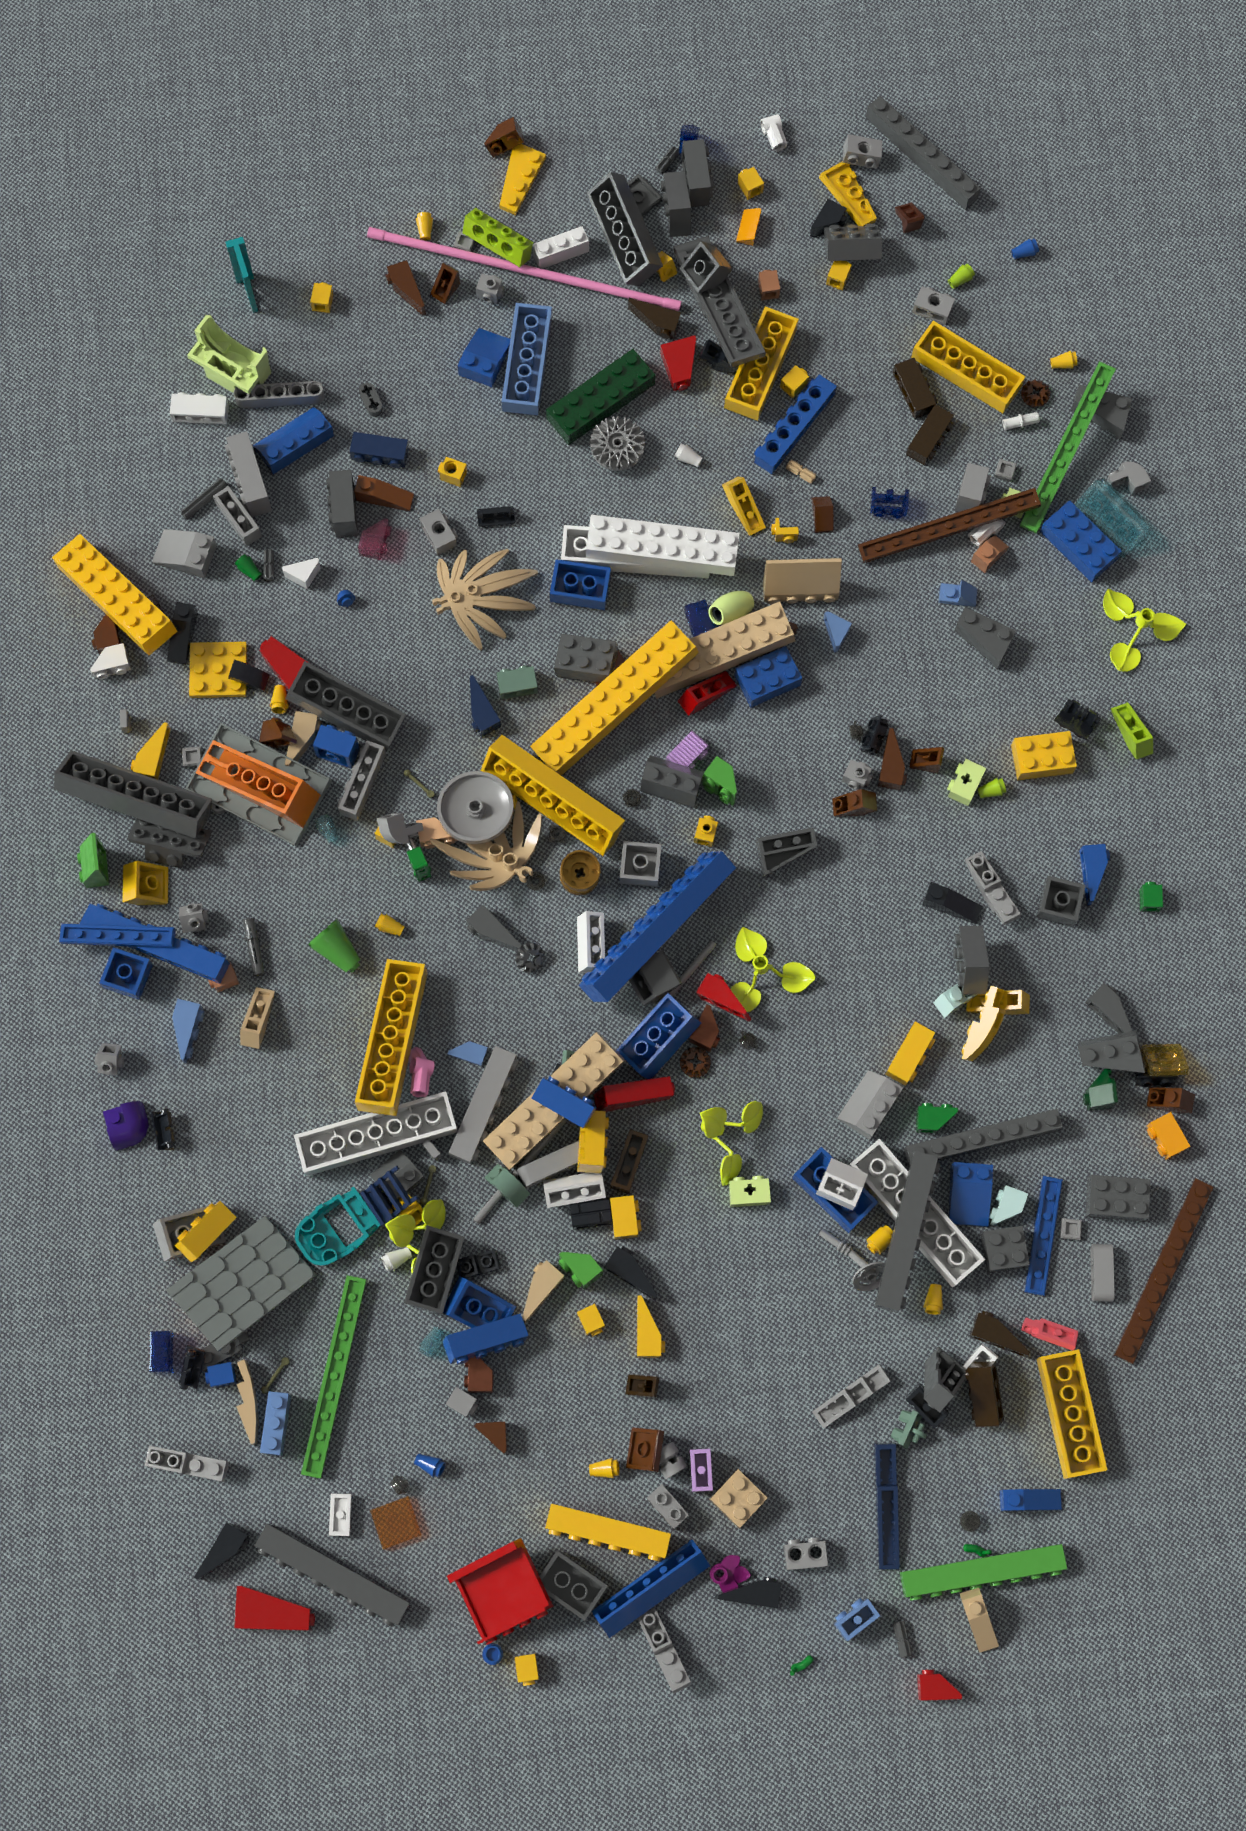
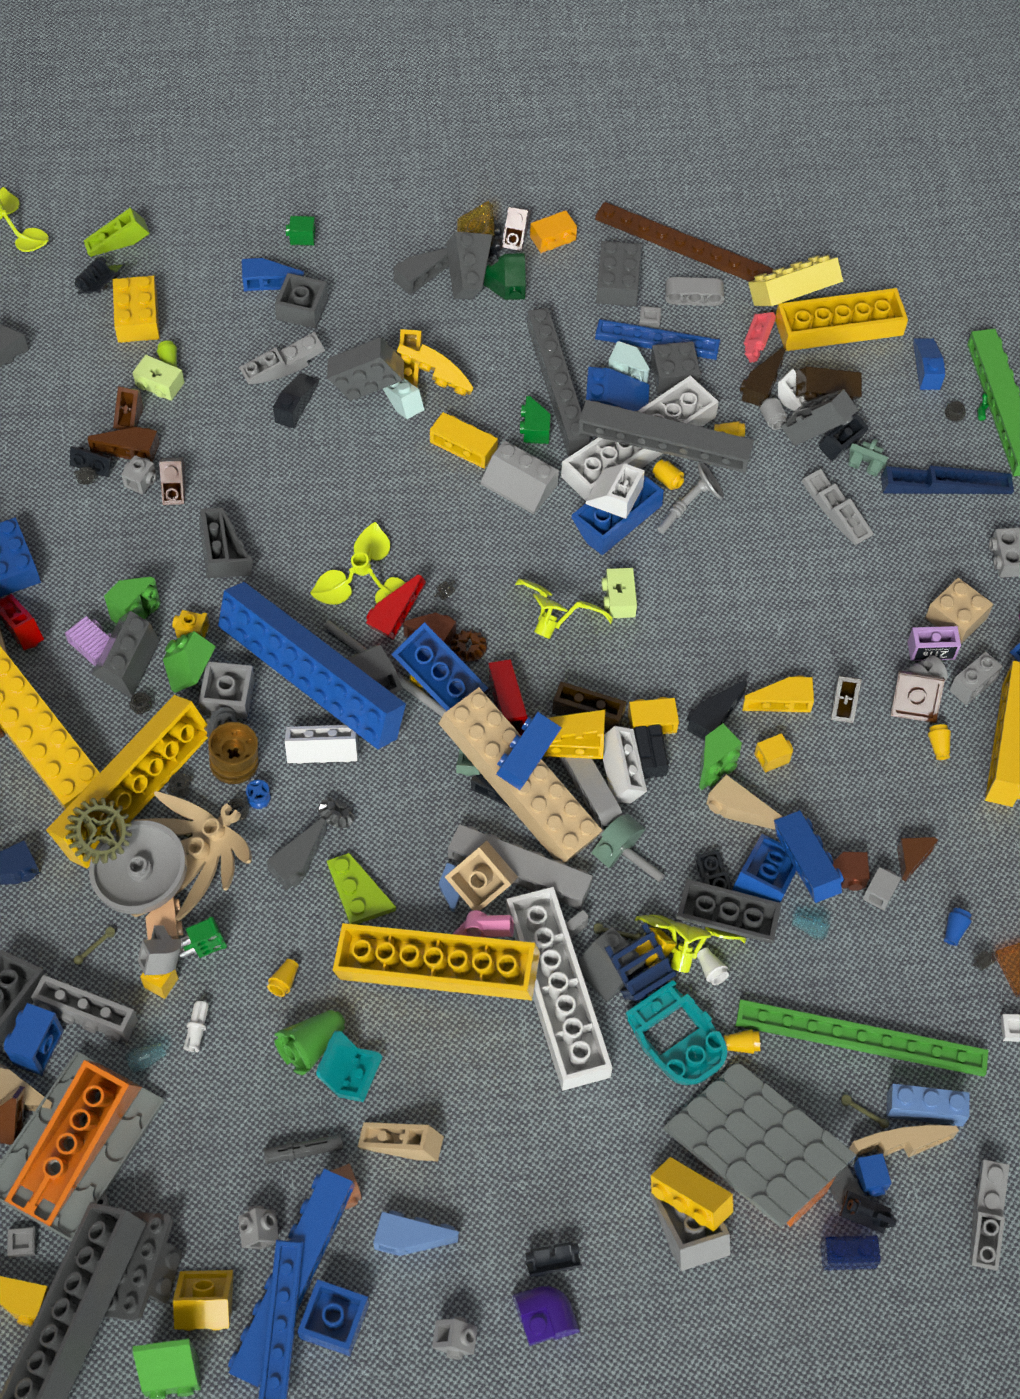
camera: 90 degrees left, 15 degrees down
none -> olive gear [65,798,132,864]
none -> bright green slope [163,631,216,693]
none -> white axle [183,1001,209,1052]
none -> dark grey gear [204,706,237,738]
none -> blue wheel [246,780,271,809]
none -> teal bracket [316,1030,383,1102]
none -> lime wing [326,853,396,925]
none -> tan brick [445,841,518,911]
none -> yellow cone [724,1029,761,1054]
none -> light yellow brick [748,255,843,306]
none -> light grey brick [760,398,787,430]

